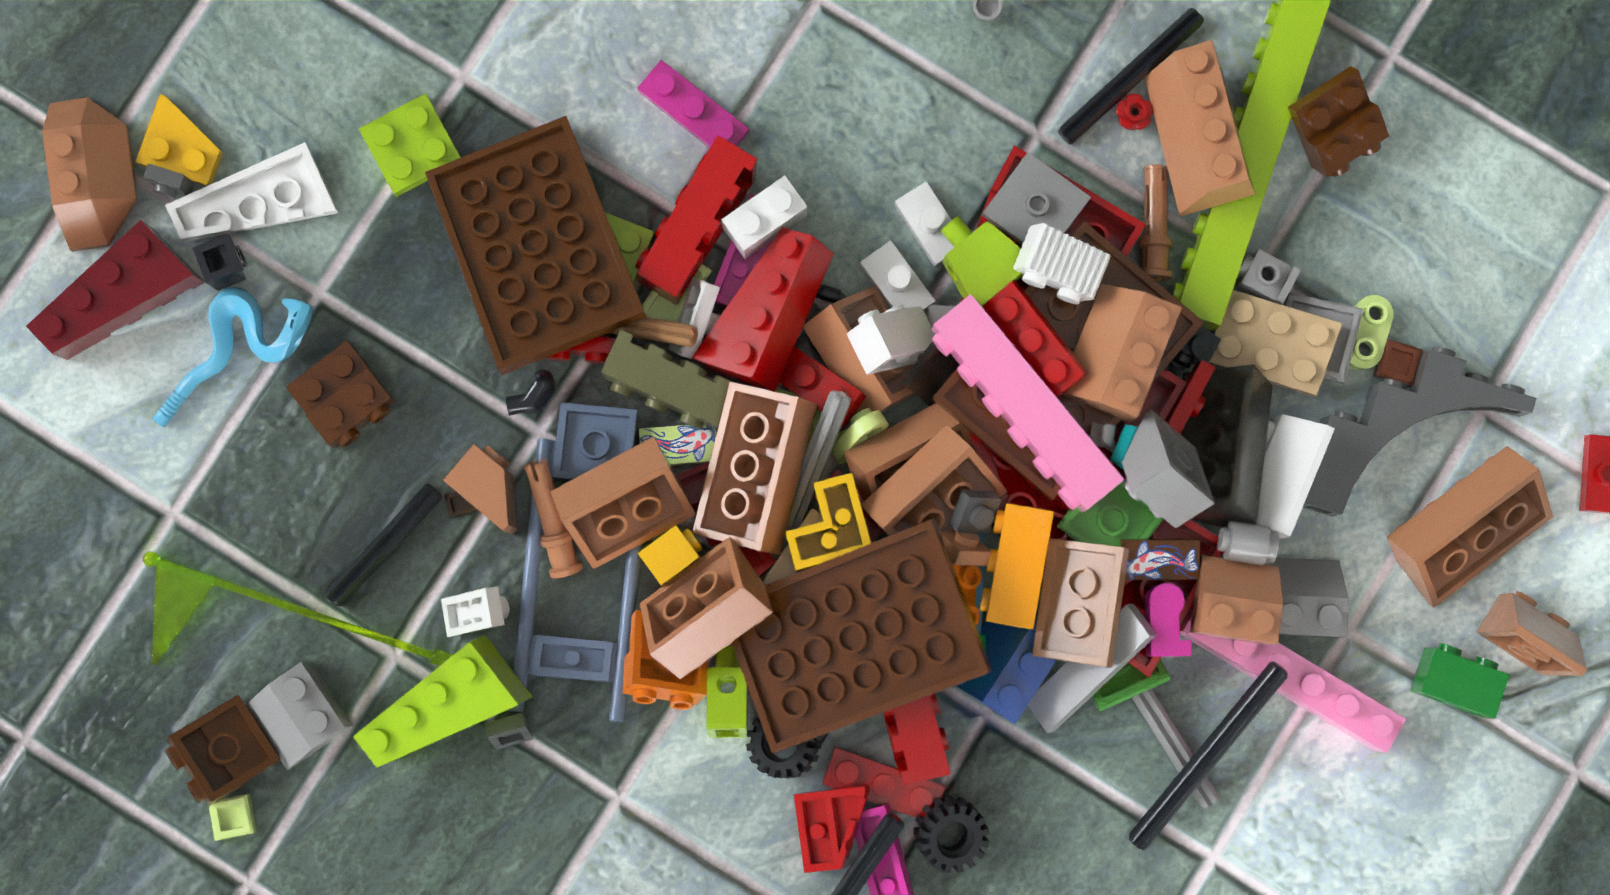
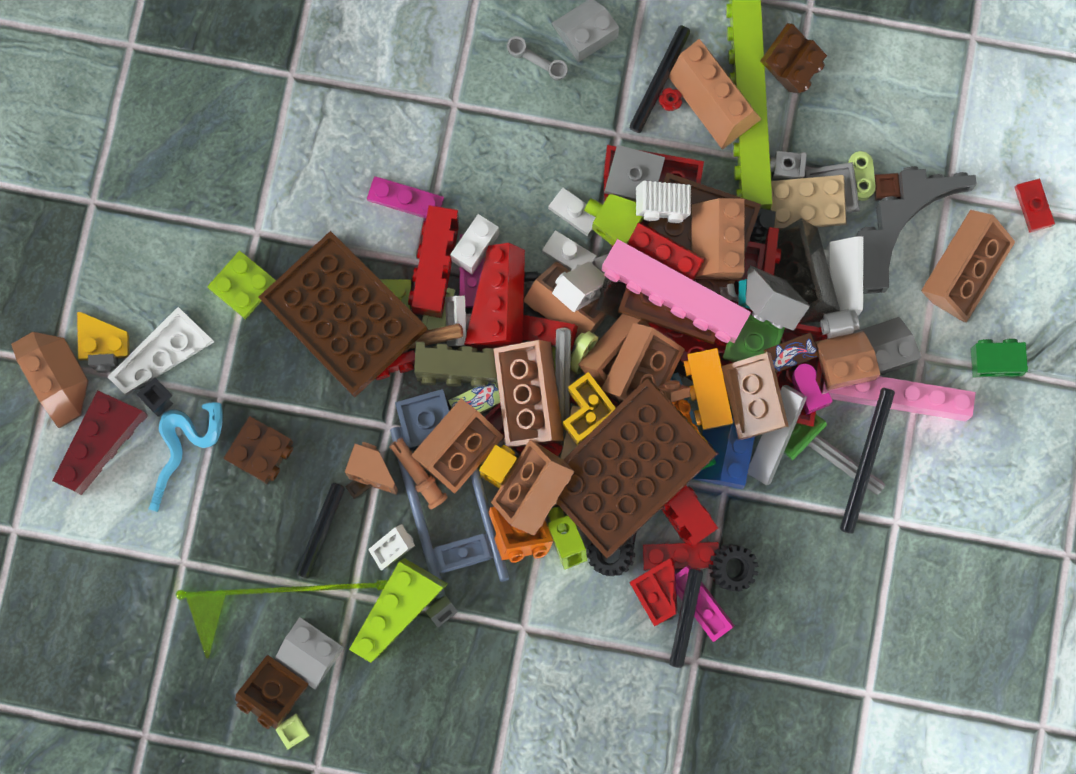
camera: 15 degrees left, 5 degrees down
black arm [506,370,556,416] -> none
dark grey plate [949,490,1002,534] -> none
nougat pin [1138,164,1173,282] -> none
nougat slope [1476,591,1587,676] -> none

